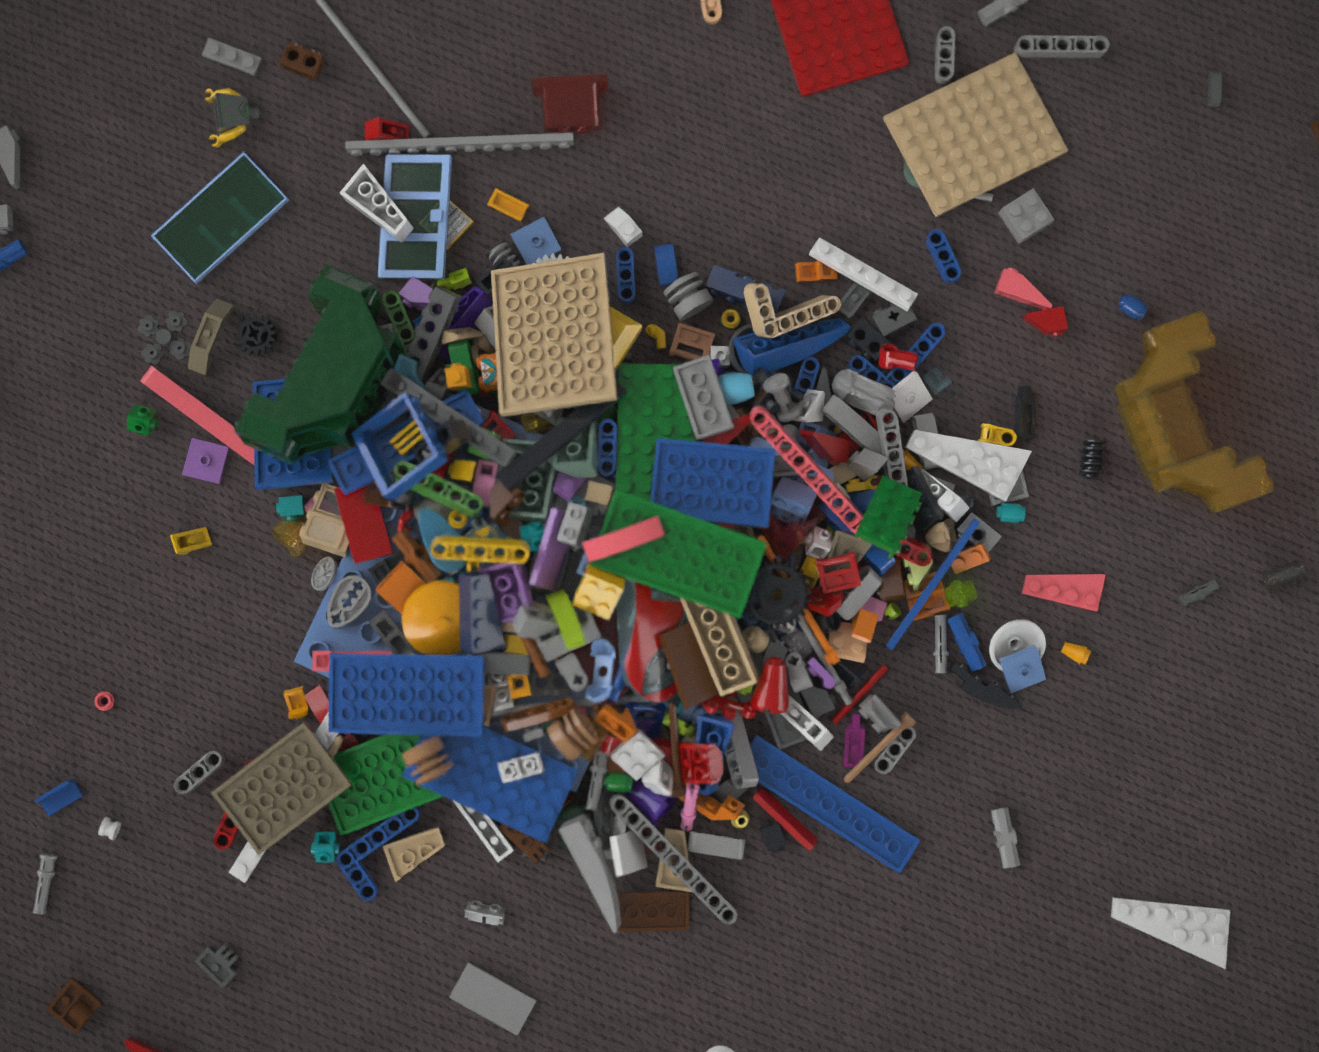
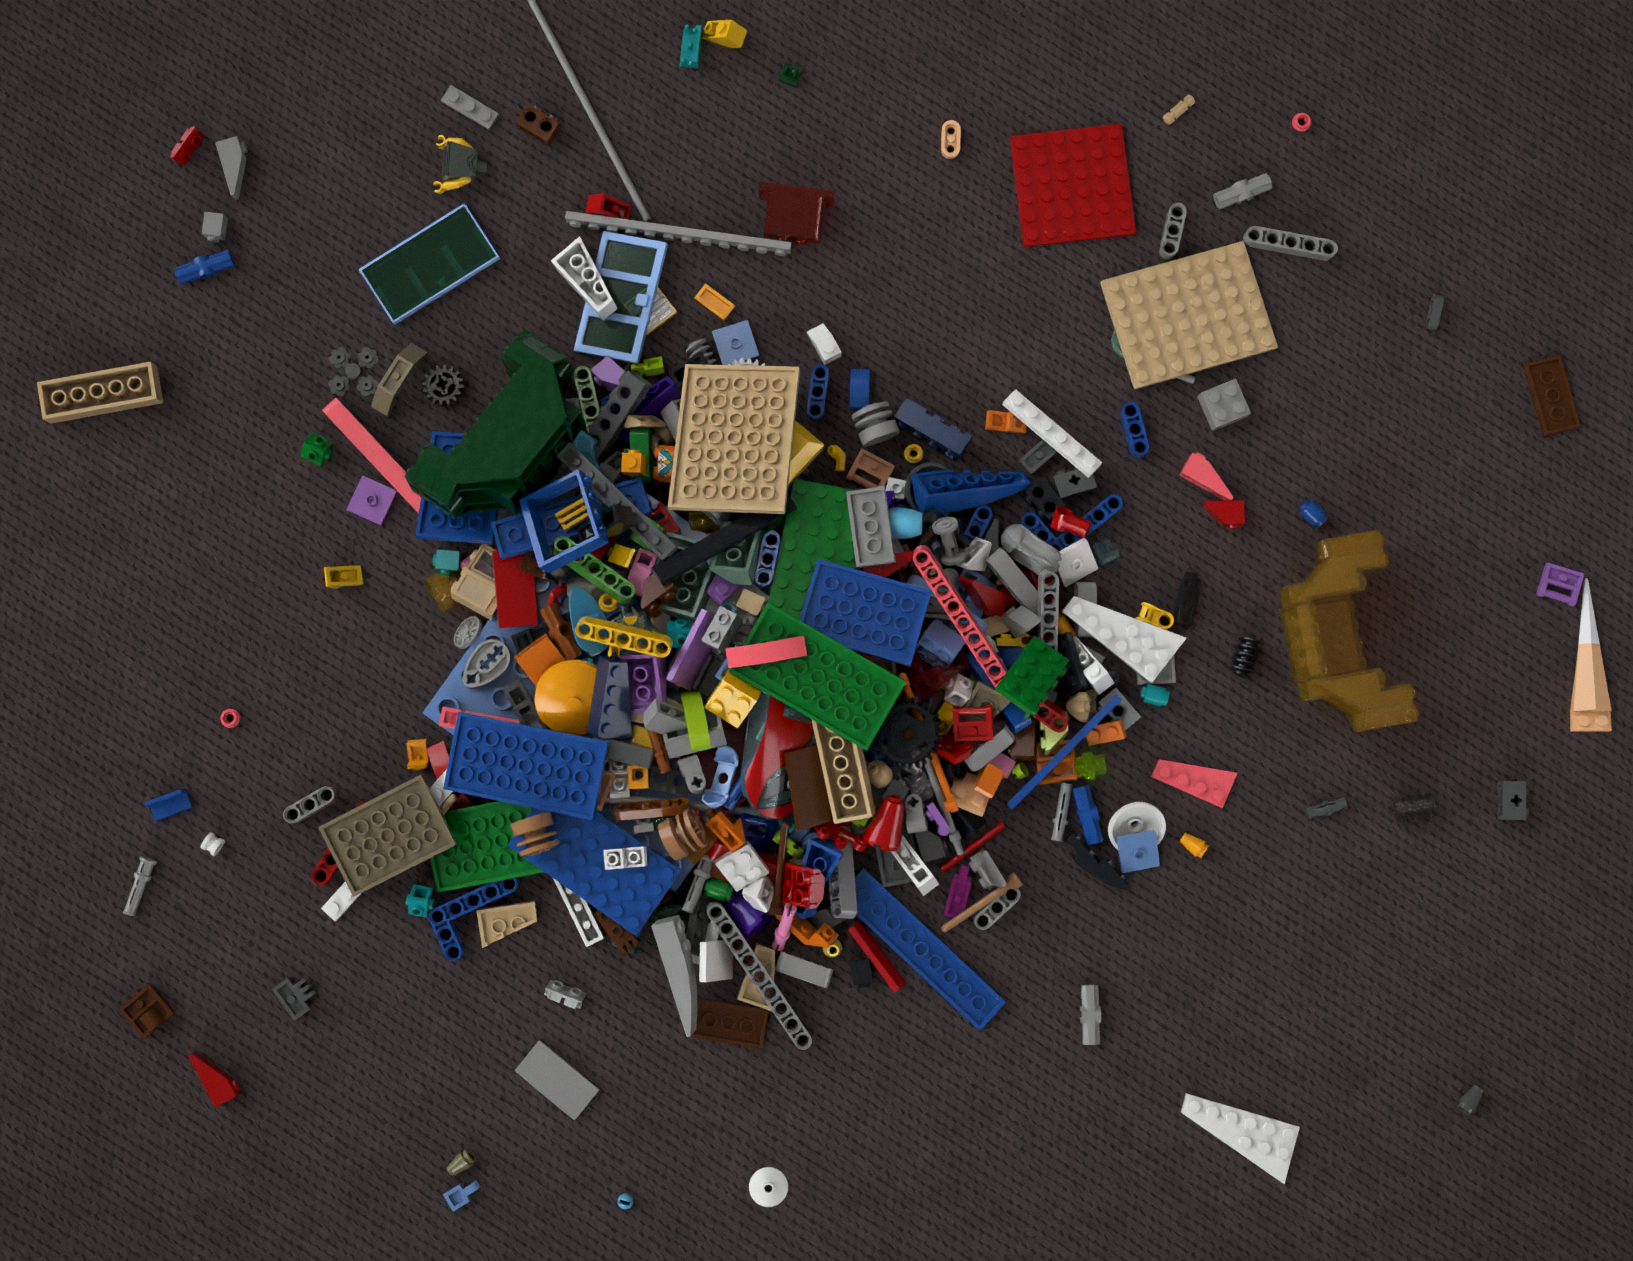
camera: 10 degrees right, 0 degrees up
tan beam [744,283,841,338] -> none

